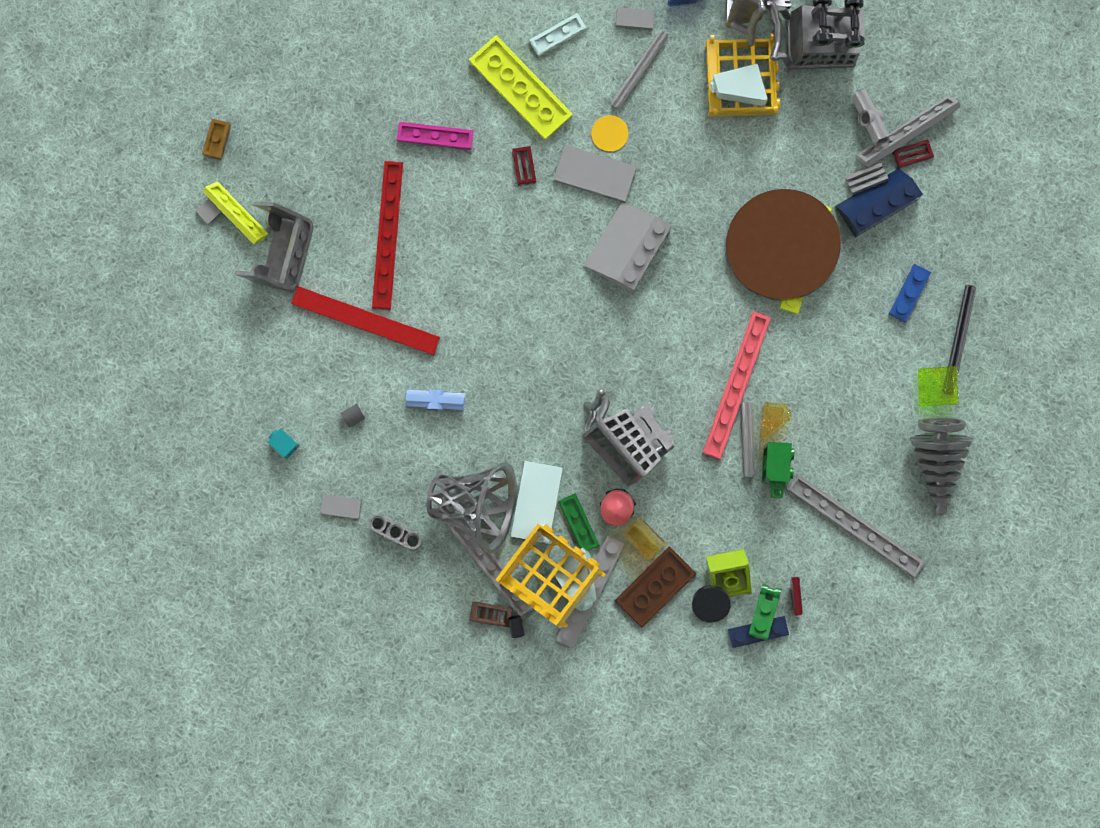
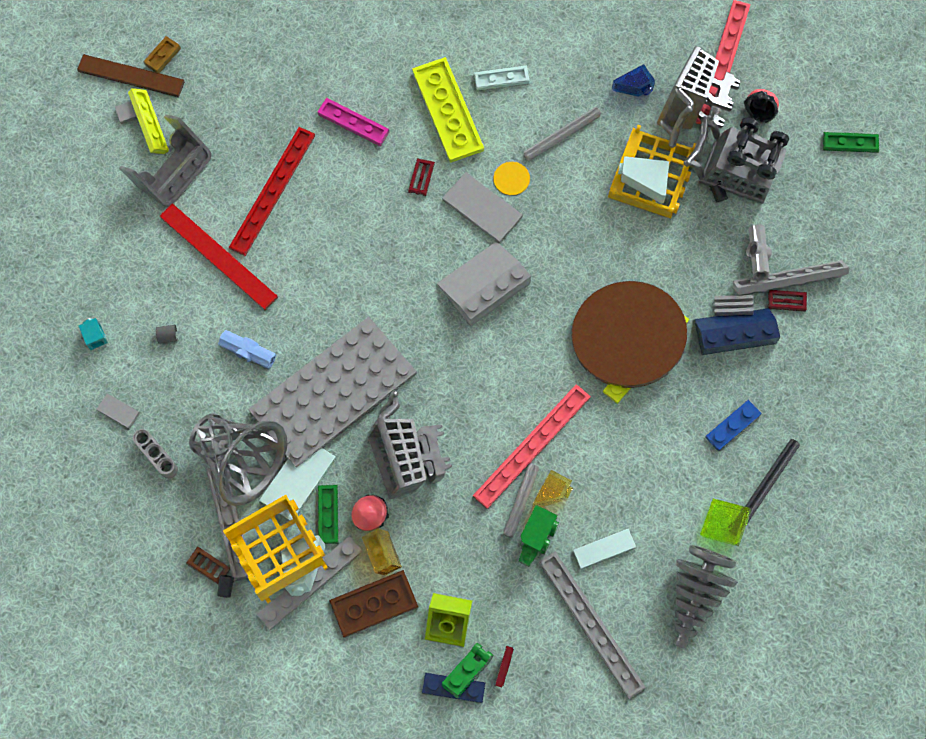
camera: 25 degrees right, 10 degrees down
light grey tile [616,7,654,30] -> none
black tile [692,585,731,623] -> none
none -> reddish brown tile [77,54,185,97]
none -> light grey plate [248,317,417,467]
none -> light aqua tile [573,529,636,569]
none -> black piece [709,181,728,203]

